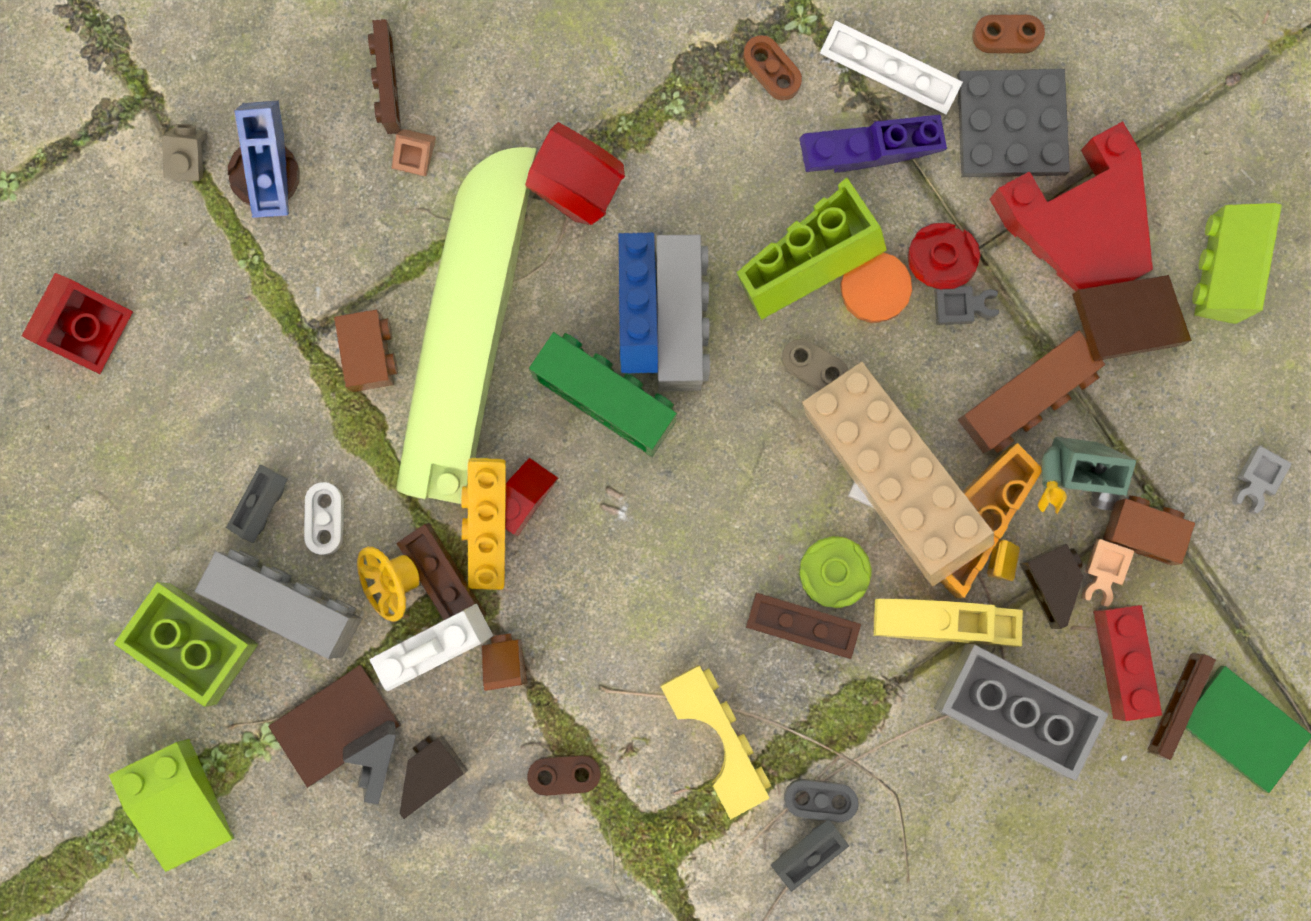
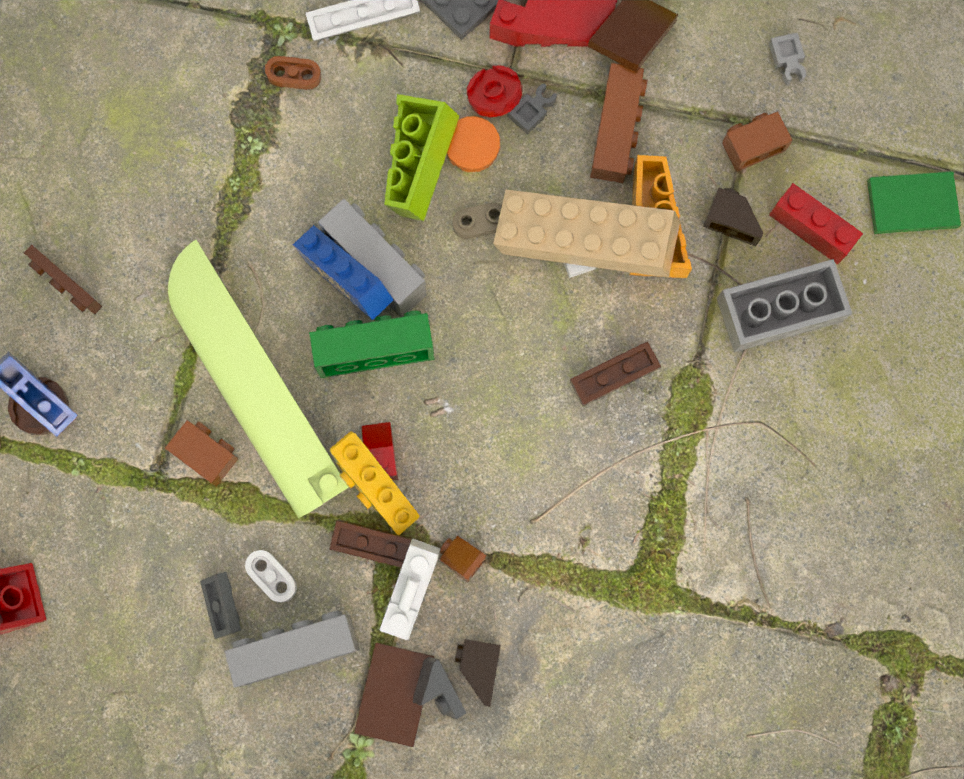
camera: 45 degrees left, 5 degrees down
lime brick [114,582,258,707] -> none
yellow wheel [357,546,419,622] -> none
nougat slope [392,129,436,176] -> none
red slope [525,122,625,225] -> none
reddish brown plate [527,755,601,796] -> none
light yellow arch [660,665,771,820] -> none
dark grey plate [771,819,849,892] -> none
dark grey plate [784,779,859,822] -> none
dark purple slope [799,115,947,173] -> none
lime tile [799,536,872,608] -> none
light yellow slope [873,599,1023,648] -> none
yellow slope [987,540,1020,581] -> none
sand green torso [1038,437,1136,514] -> none
light nougat plate [1082,538,1134,607] -> none
reddish brown tile [1147,653,1216,760] -> none

